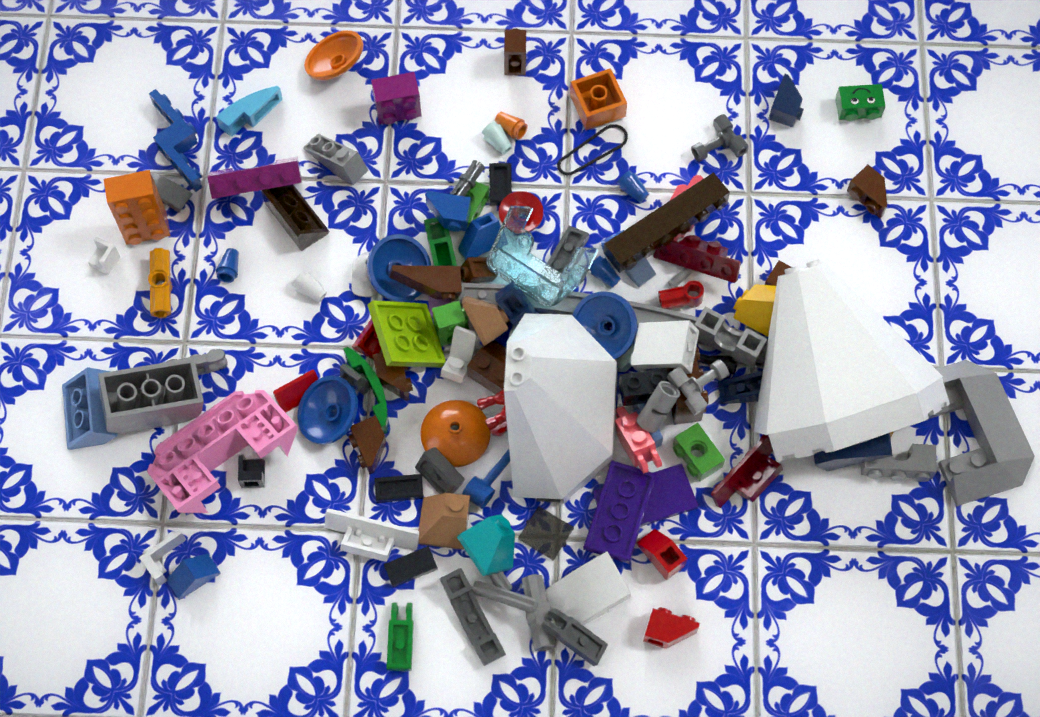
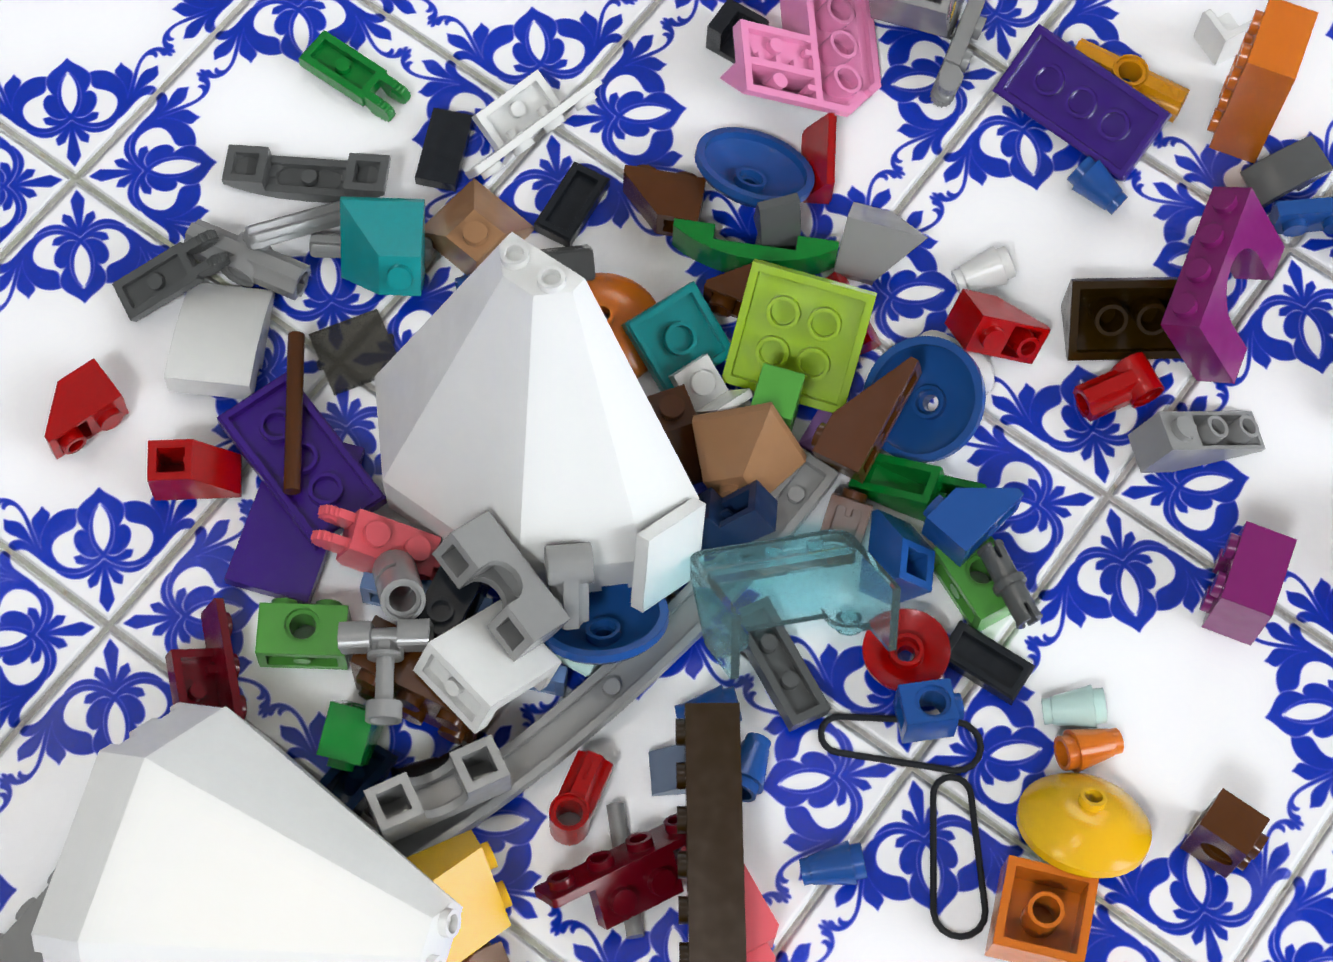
camera: 120 degrees right, 0 degrees up
none -> reddish brown bar [283,331,305,495]
none -> green slope [316,700,384,772]
none -> light grey arch [432,510,571,662]
none -> light grey piece [544,542,594,630]
none -> teal tile [621,281,731,392]
none -> white tile [631,497,706,613]
none -> black piece [818,713,984,774]
none -> light grey slope [834,202,928,285]
none -> blue brick [893,678,964,744]
none -> red slope [945,288,1051,364]
none -> dark purple tile [992,24,1172,182]
none -> yellow dish [1016,772,1152,878]
none -> red piece [1073,352,1165,422]

